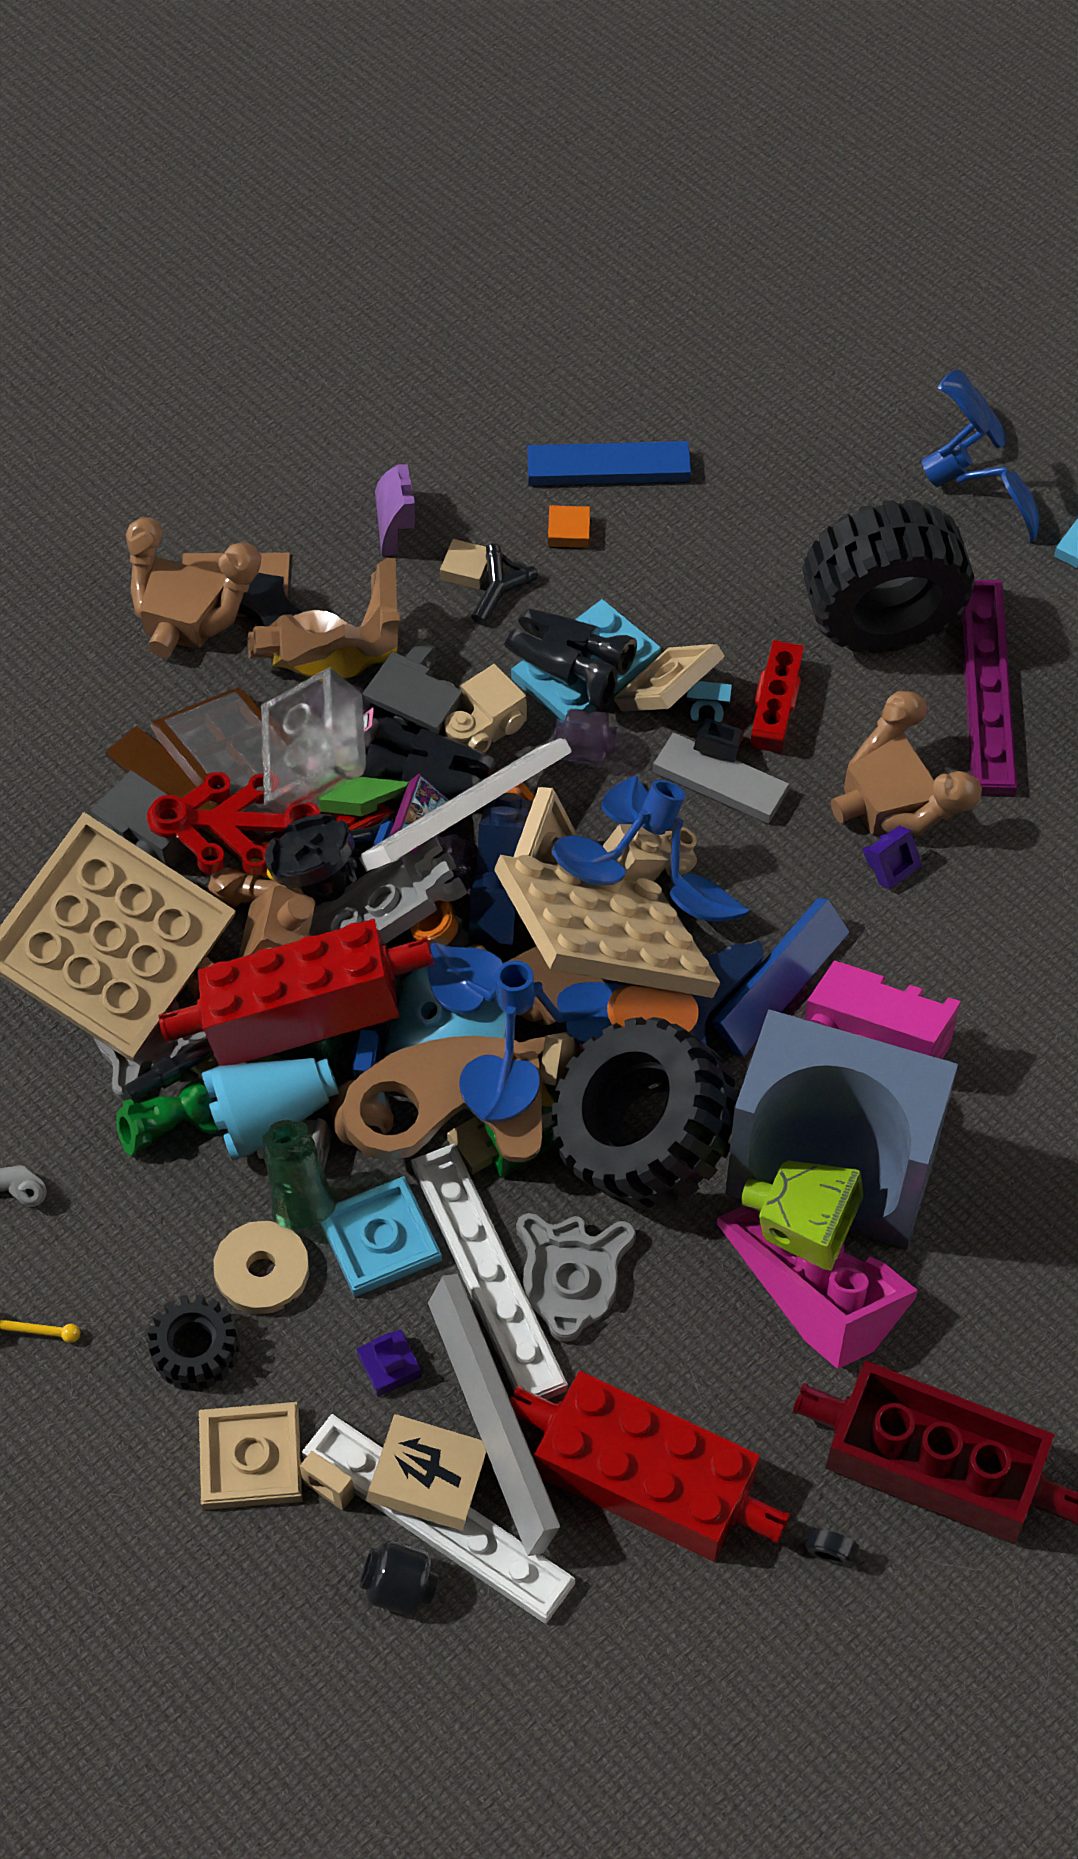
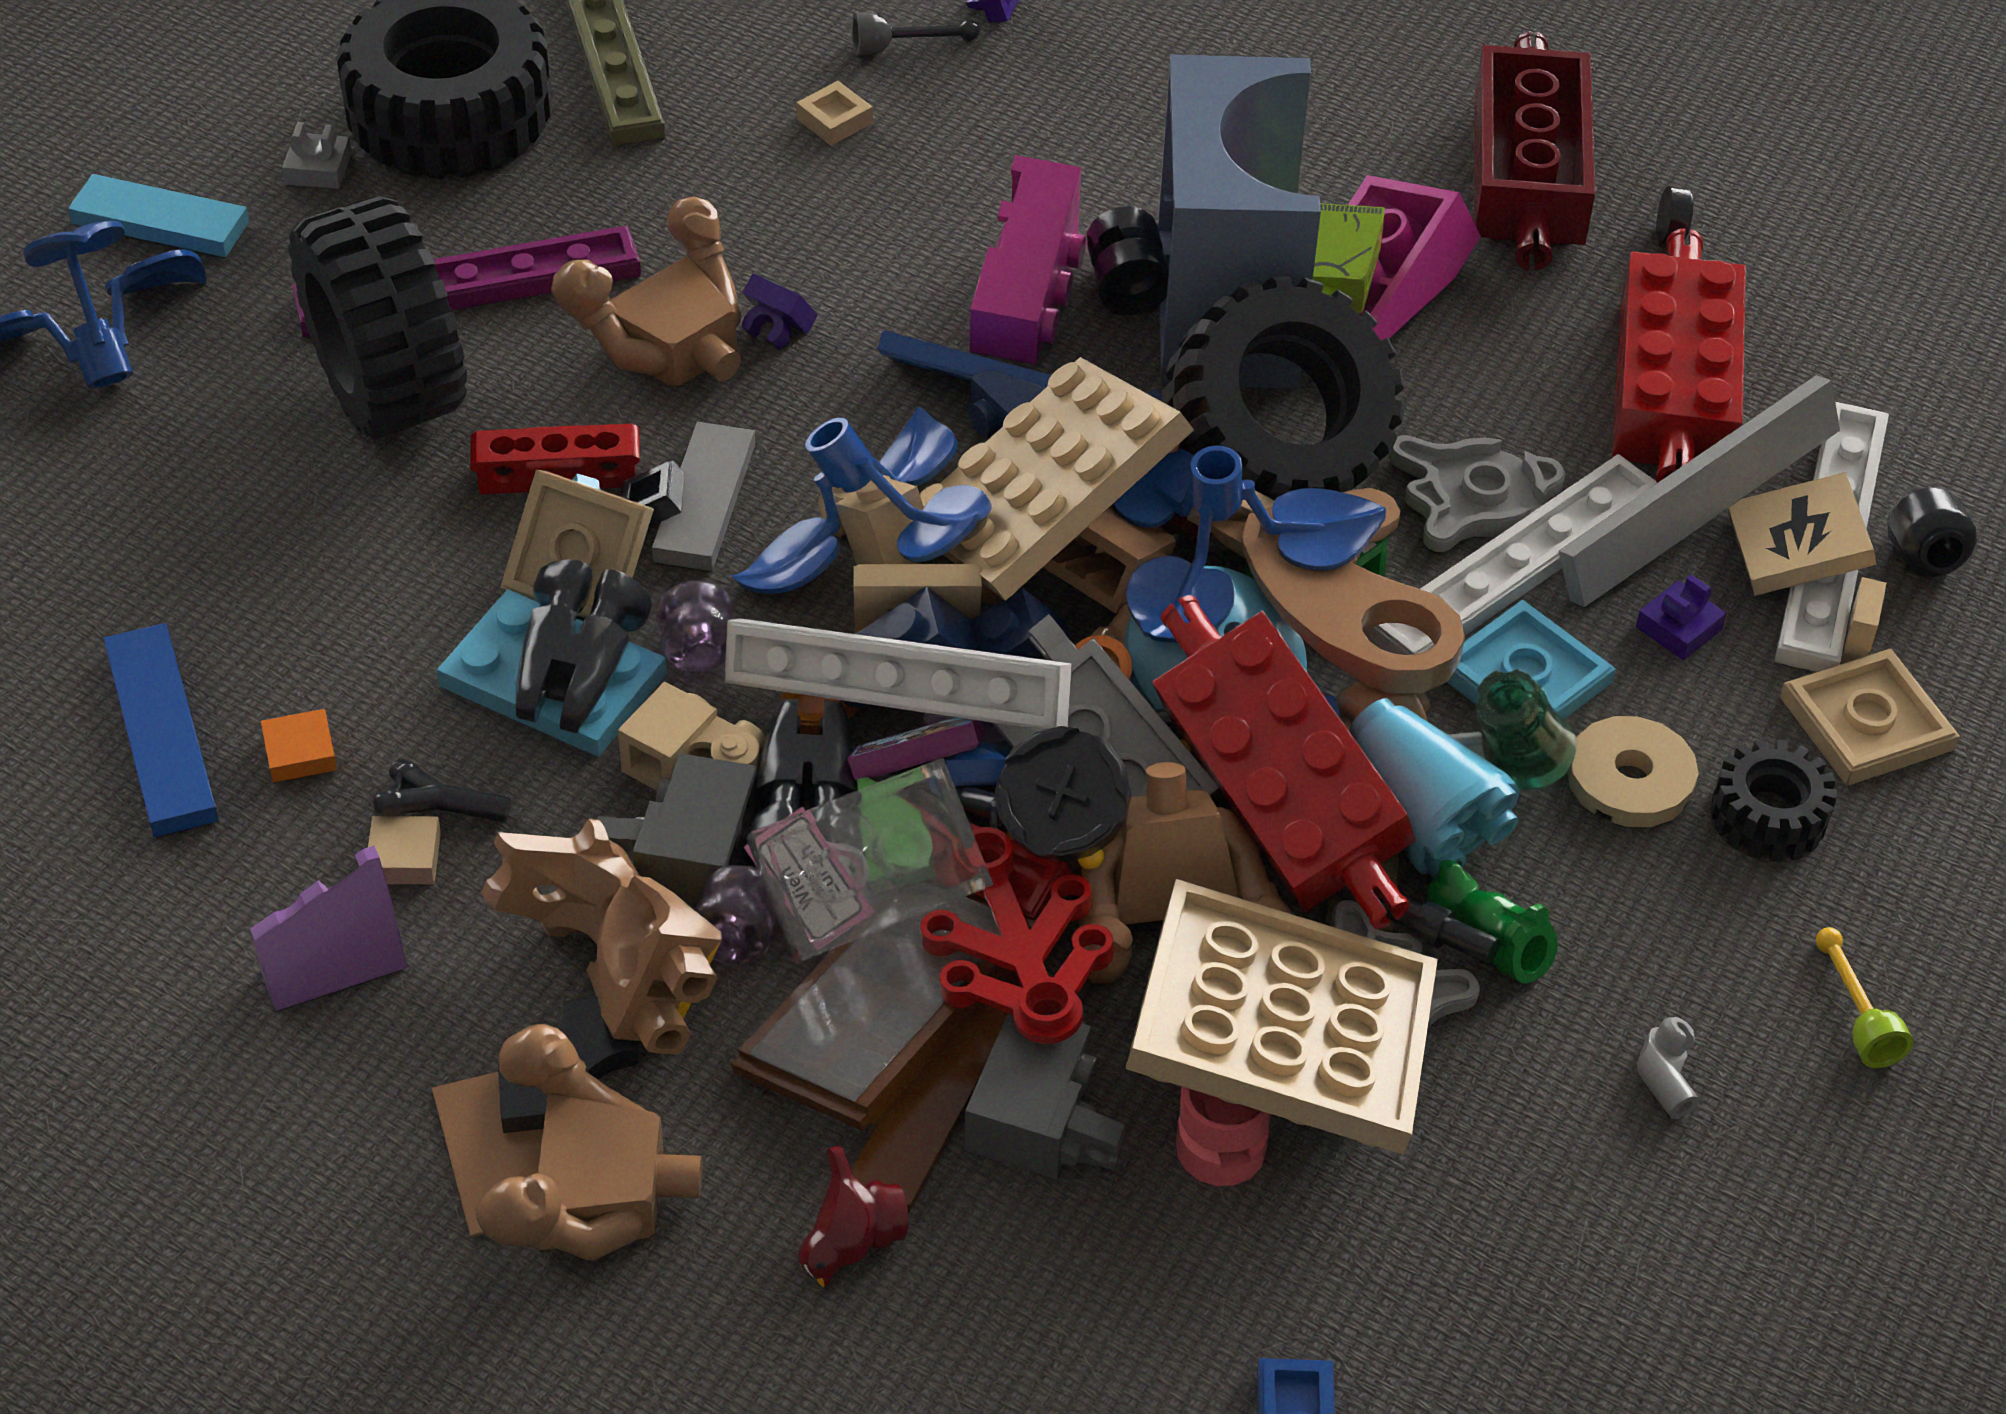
camera: 110 degrees left, 10 degrees down
none -> dark red animal [798,1146,908,1287]

